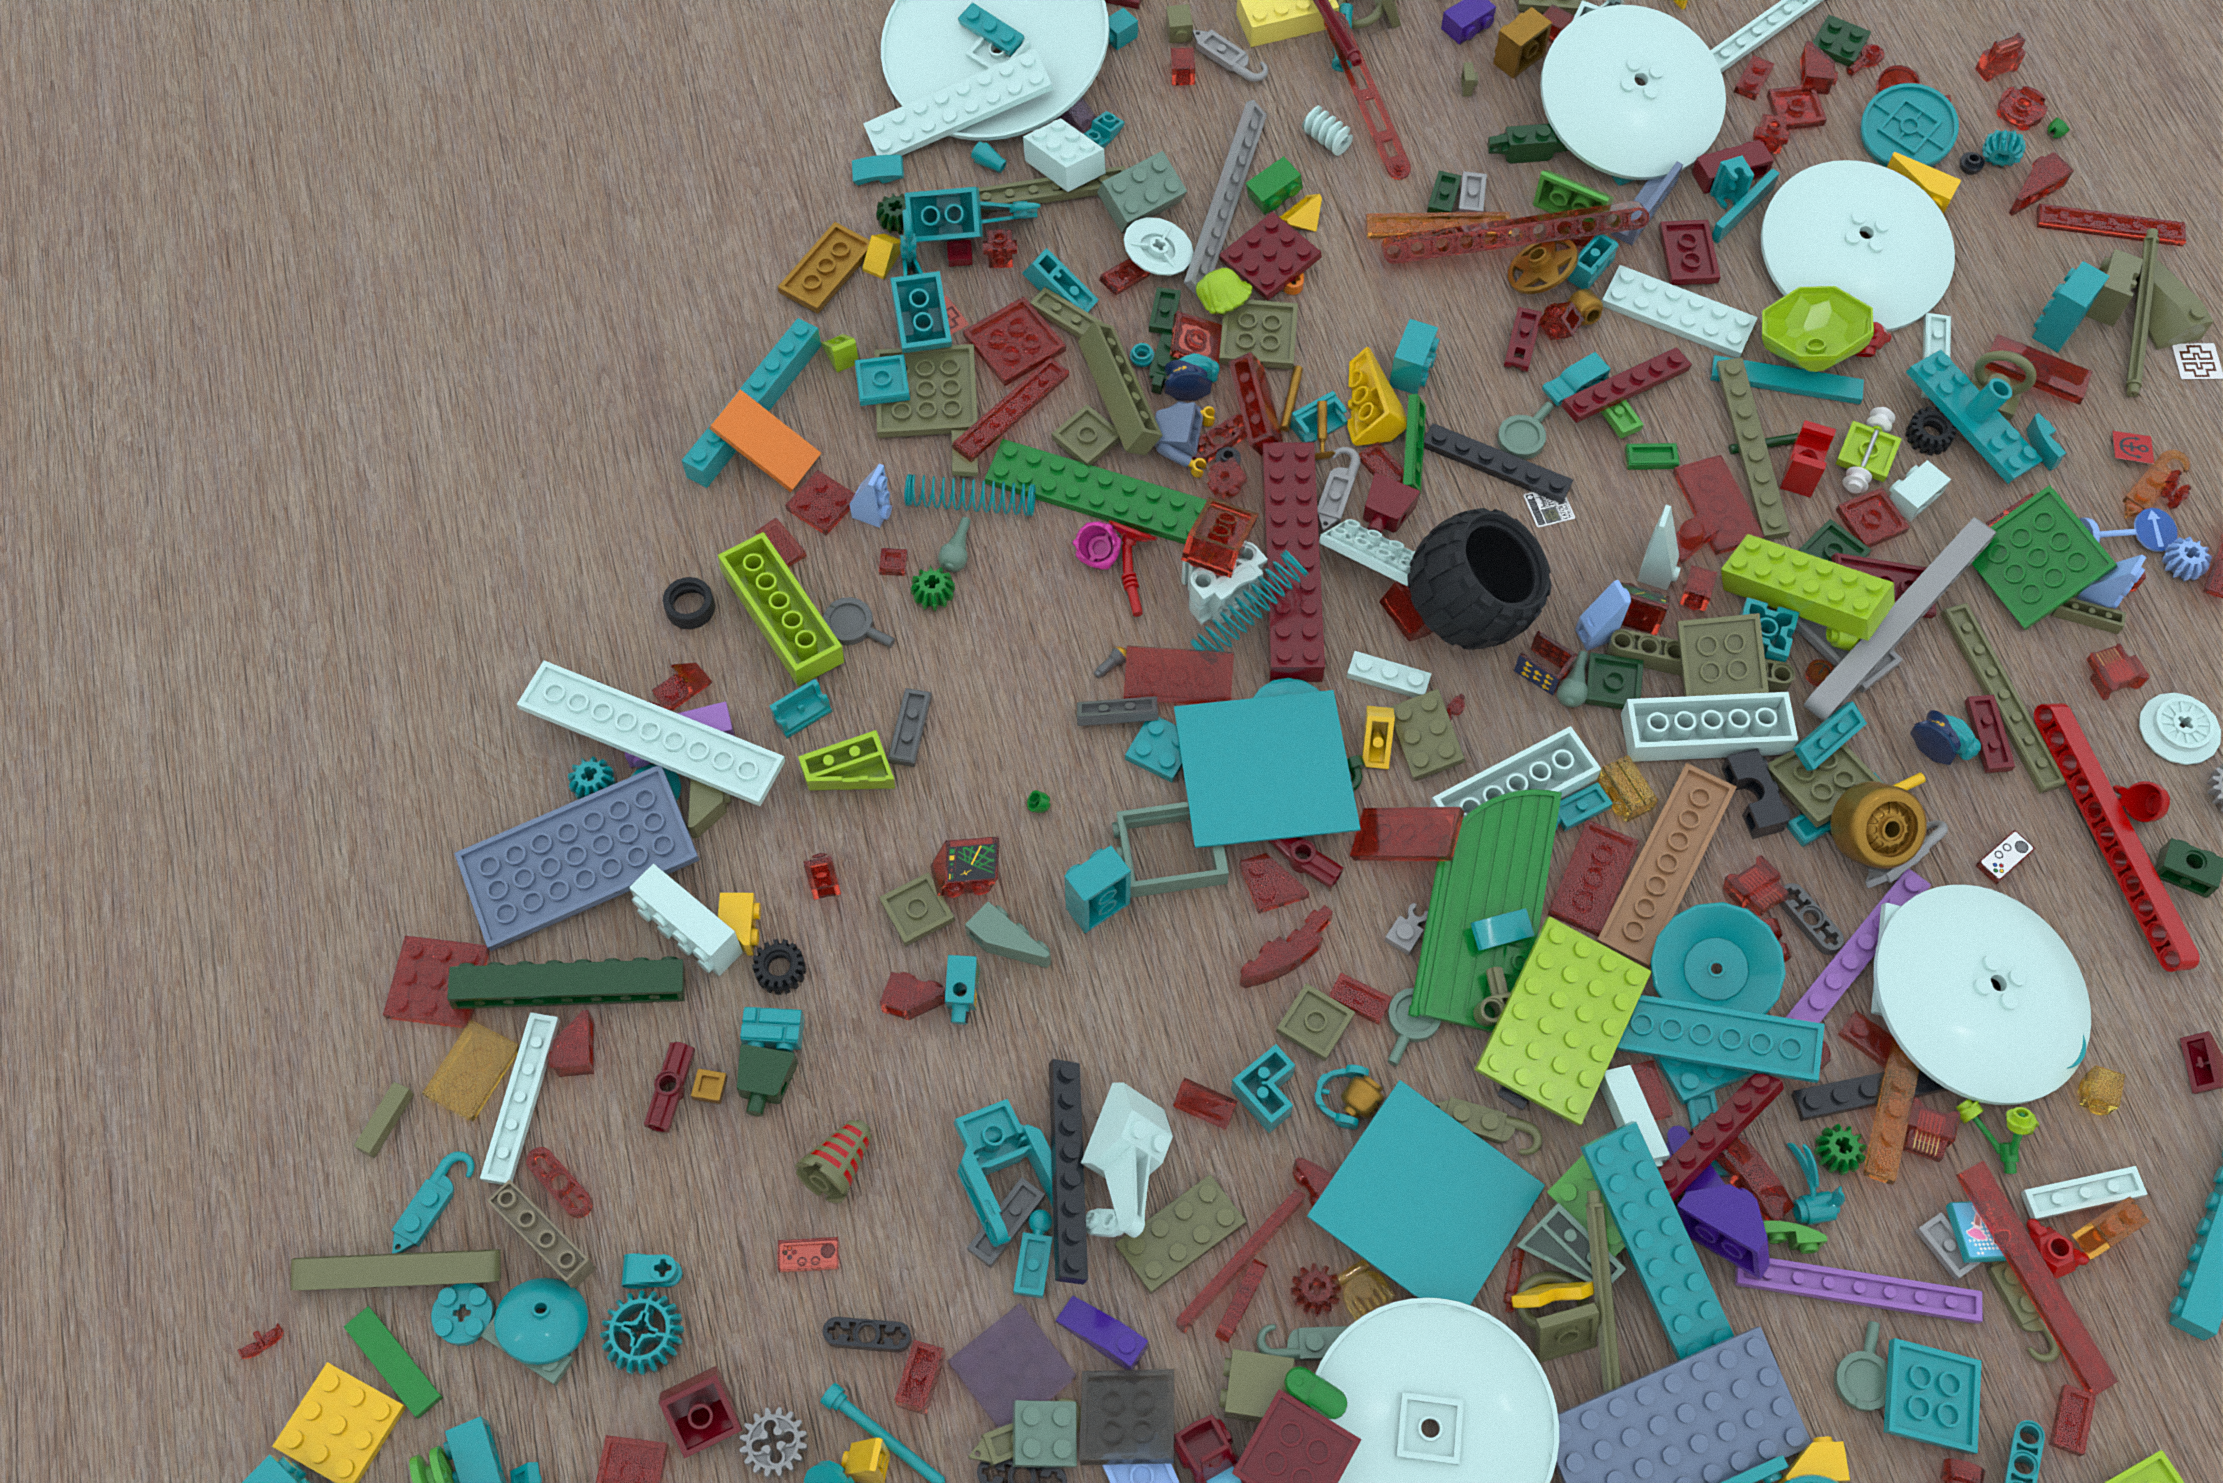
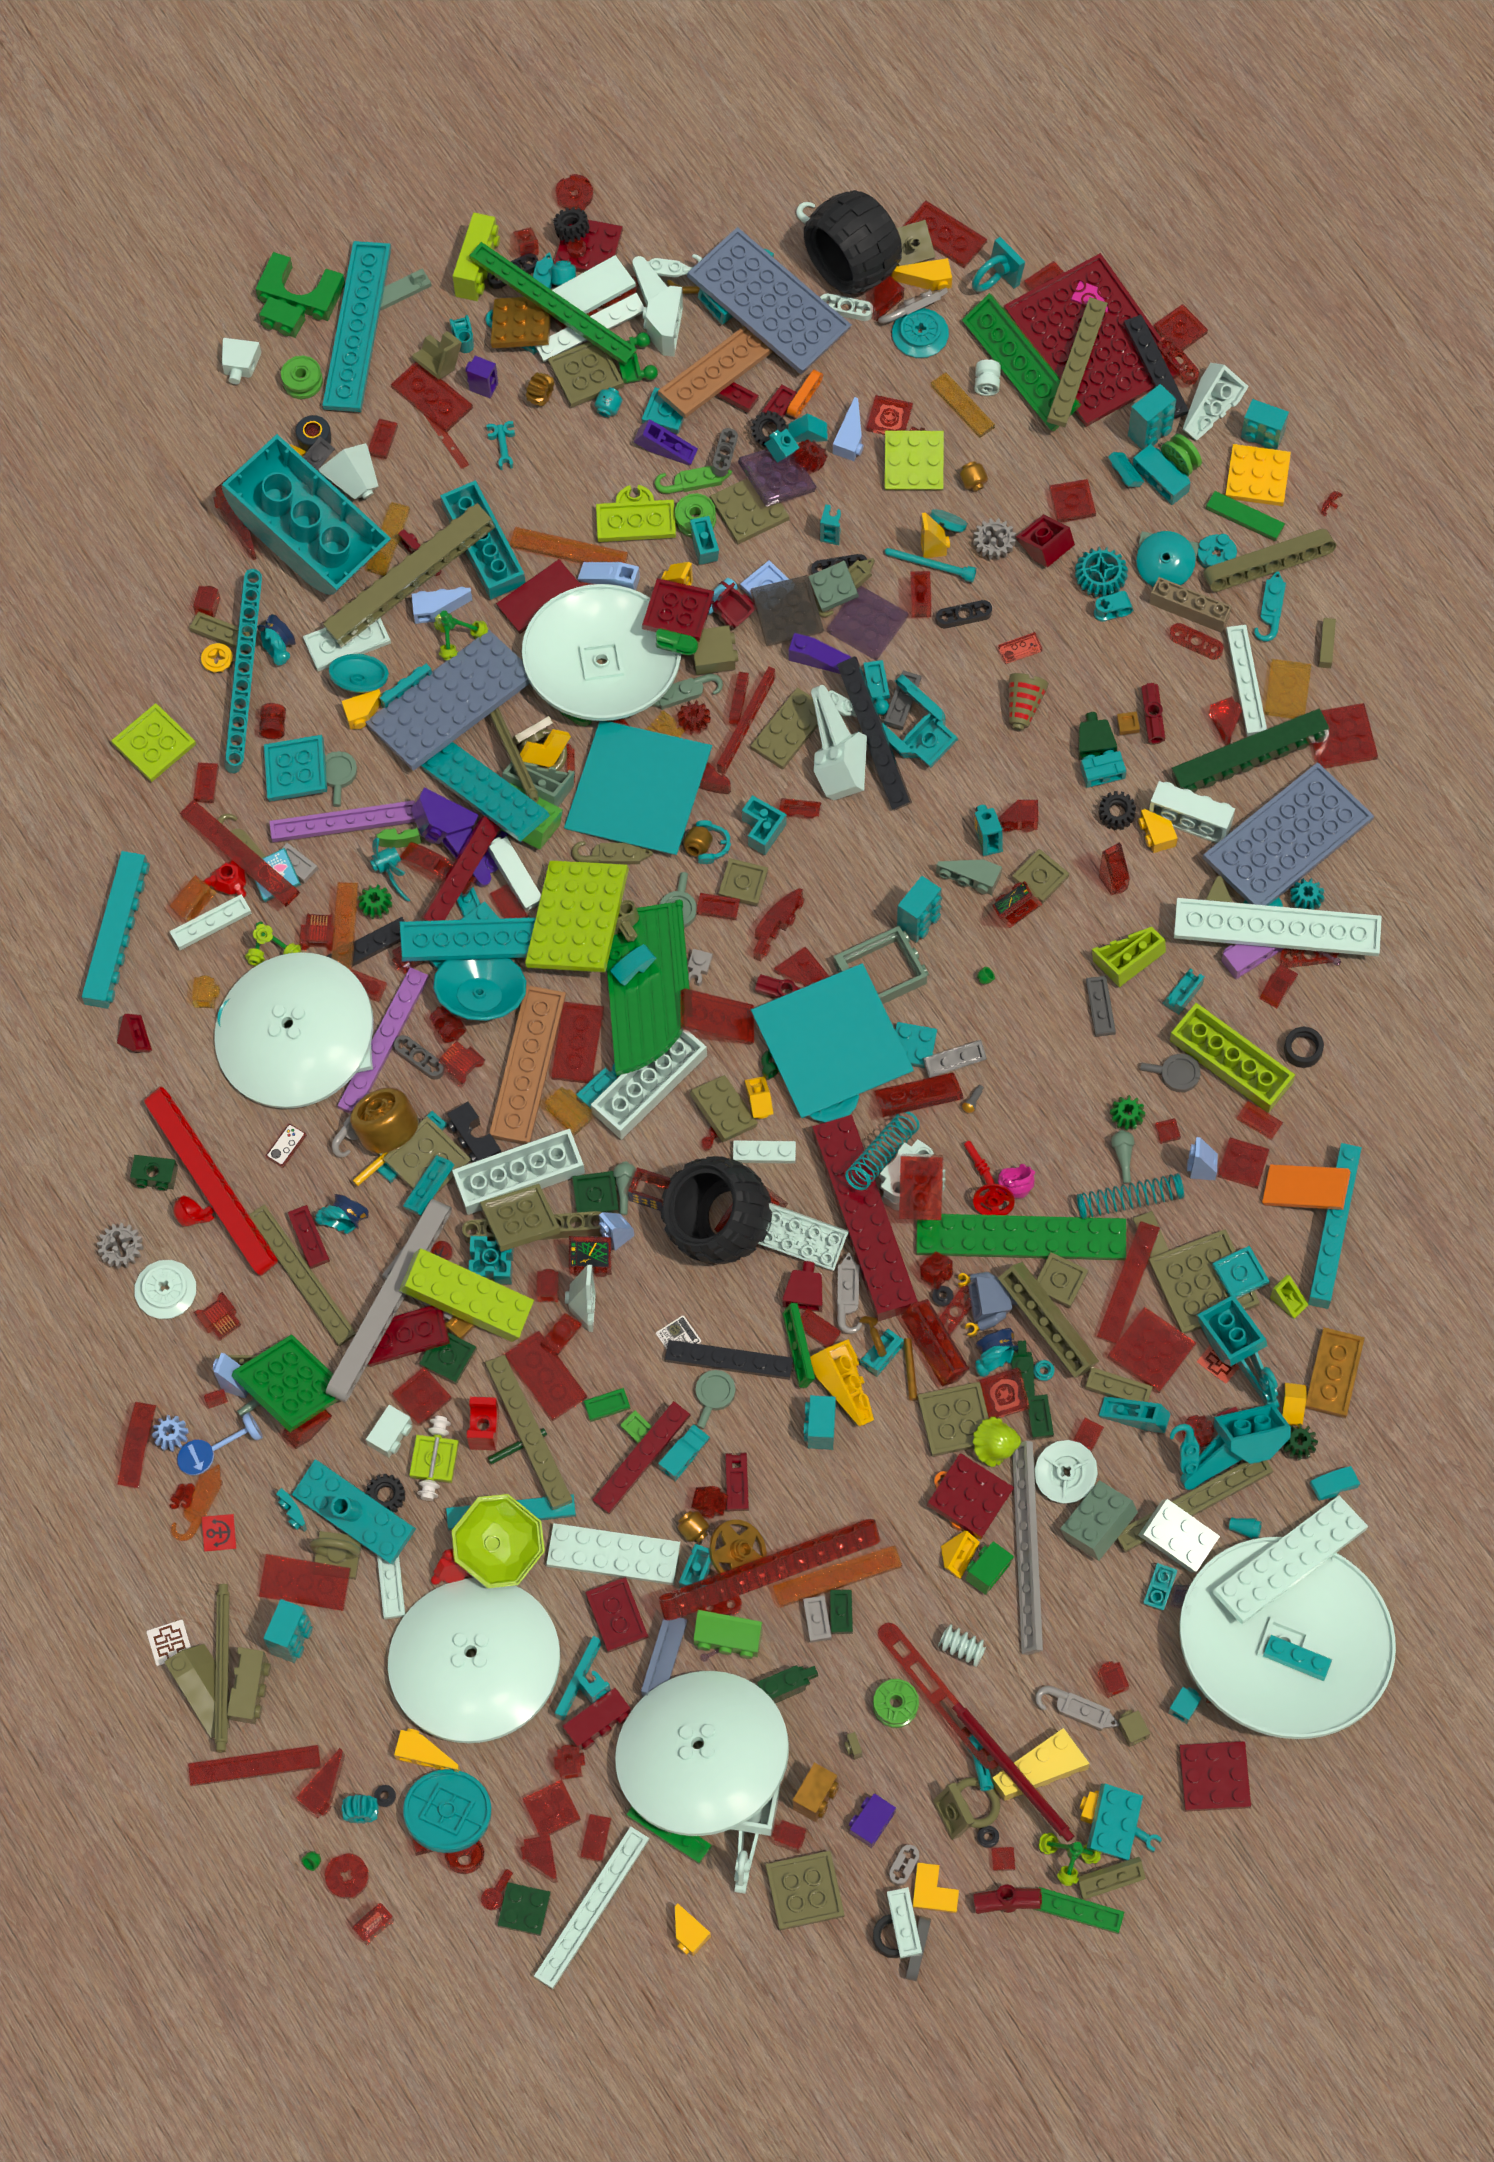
camera: 165 degrees right, 5 degrees up
none -> bright green wheel [873,1679,919,1728]

